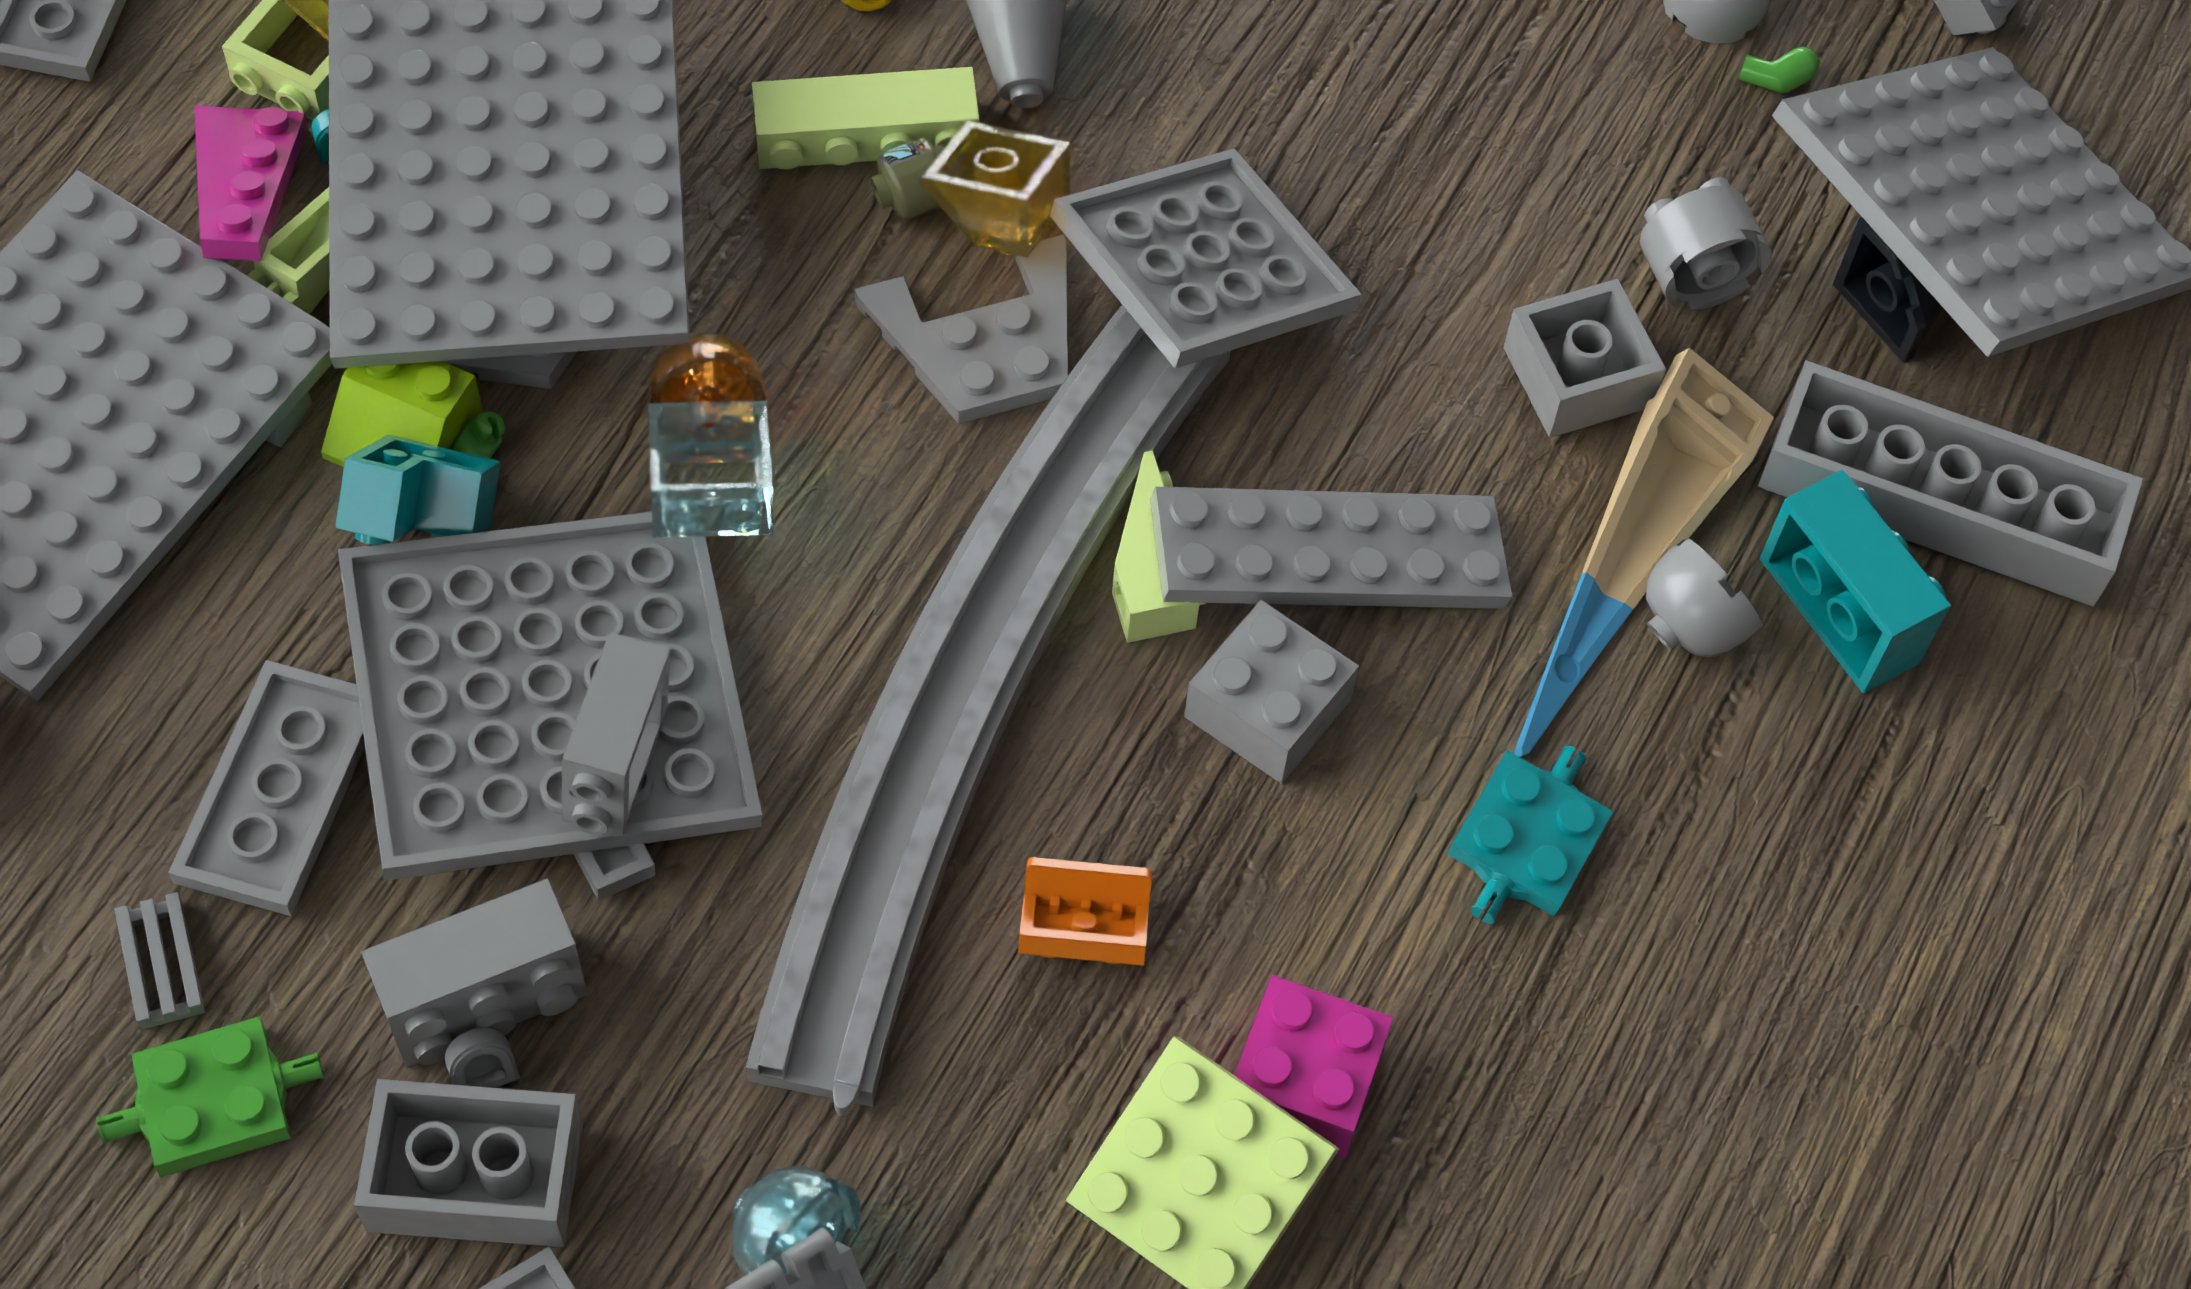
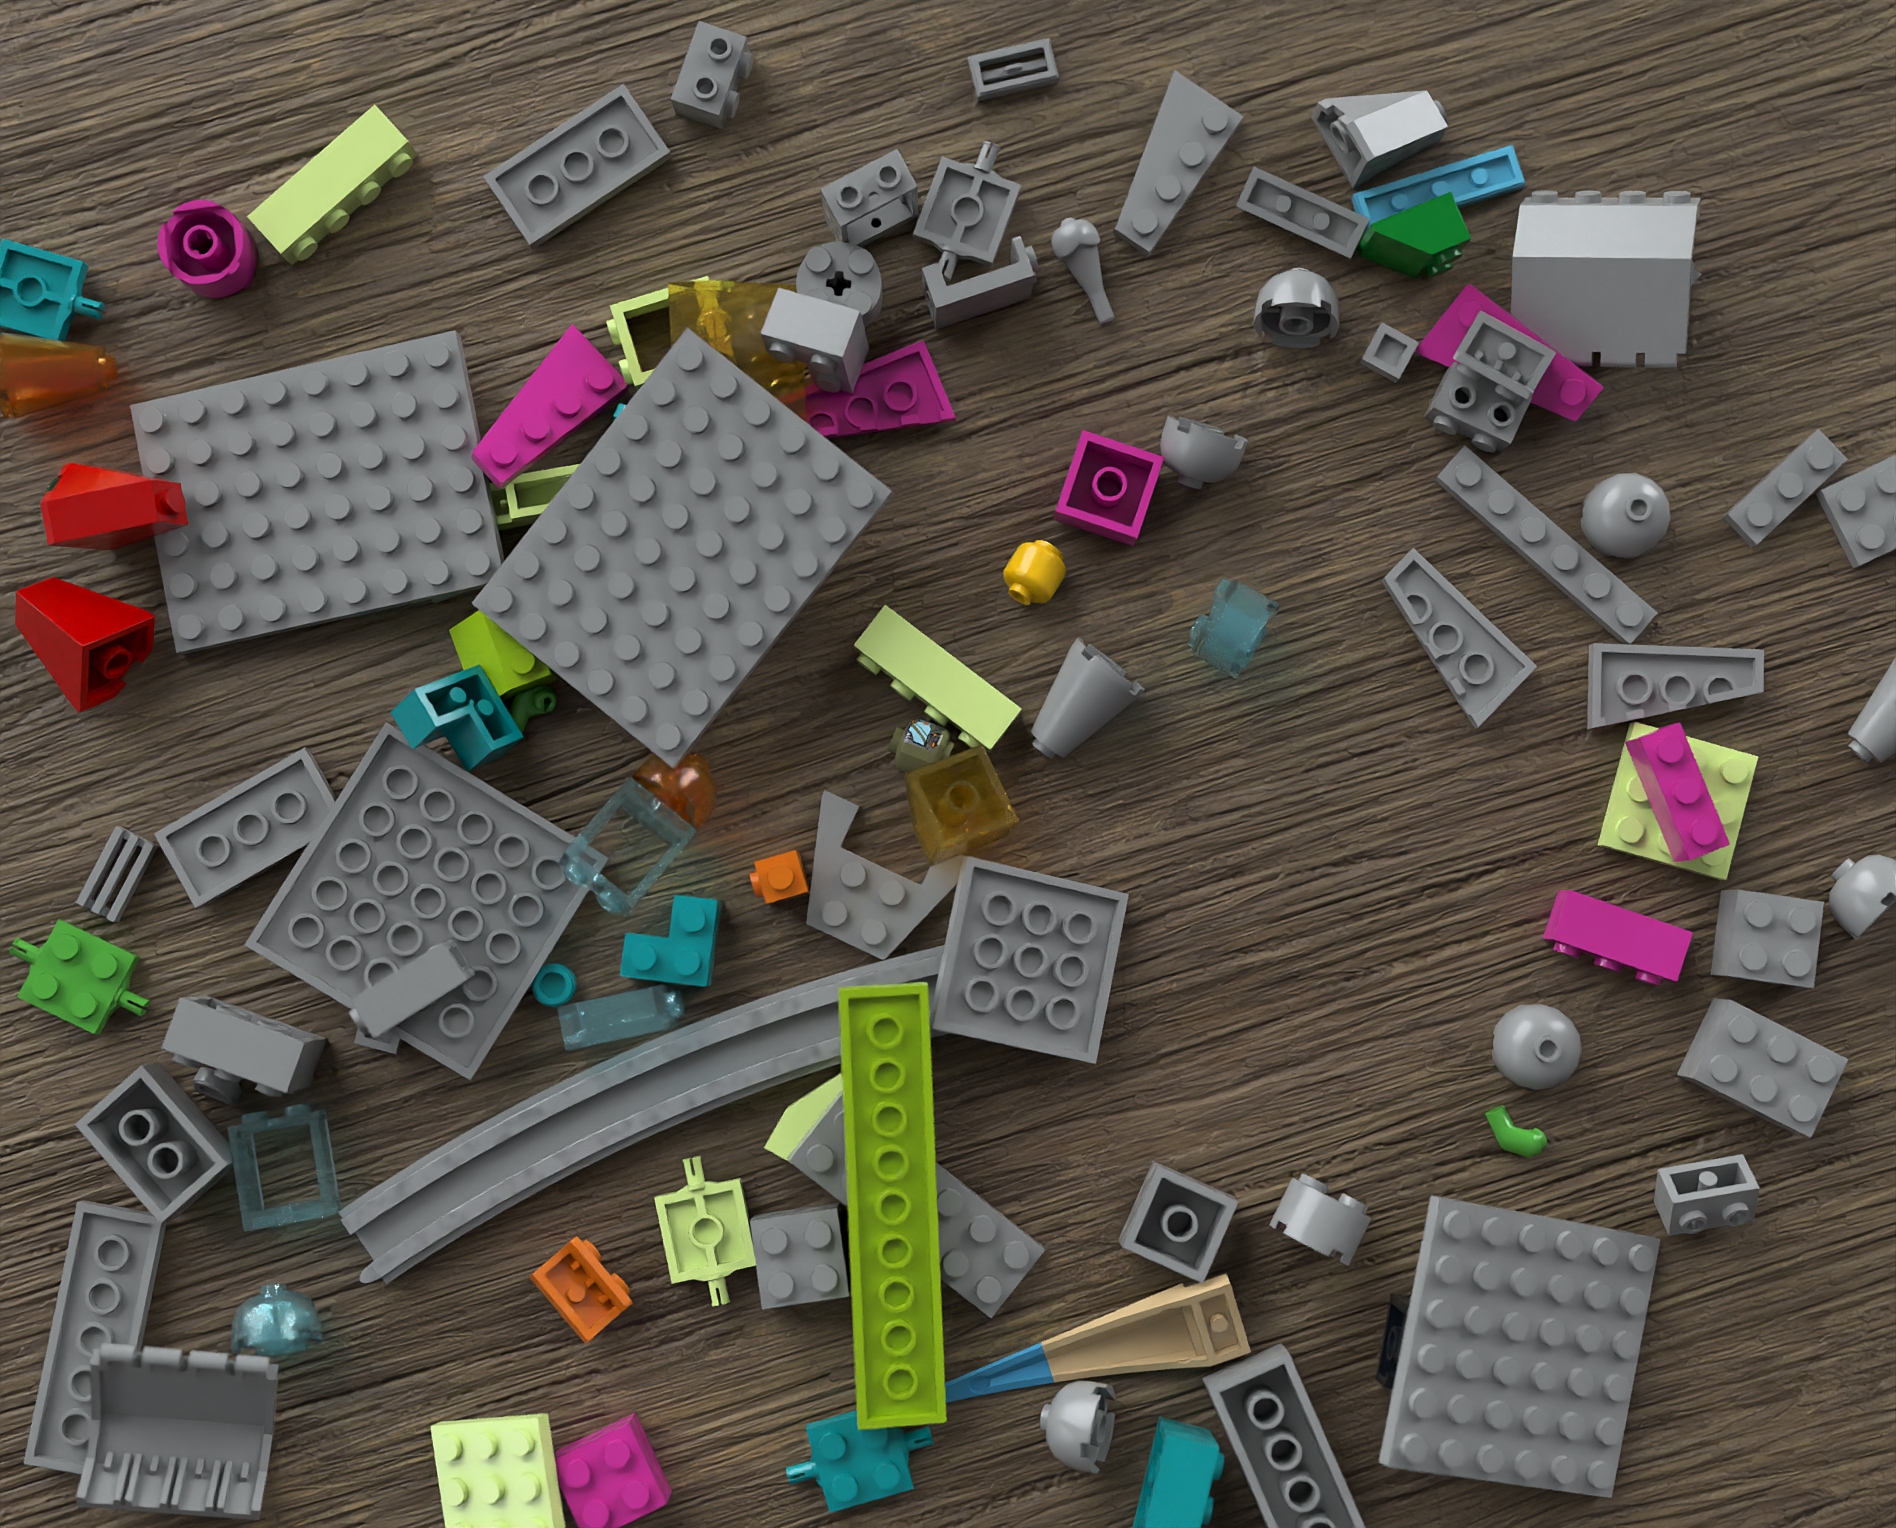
camera: 45 degrees right, 25 degrees up
none -> clear light blue window [227,1103,341,1232]
none -> teal tile [532,963,577,1007]
none -> clear light blue window [557,983,685,1051]
none -> teal brick [620,895,722,987]
none -> yellowish green plate [654,1156,756,1306]
none -> orange brick [750,850,810,904]
none -> lime plate [838,982,946,1430]

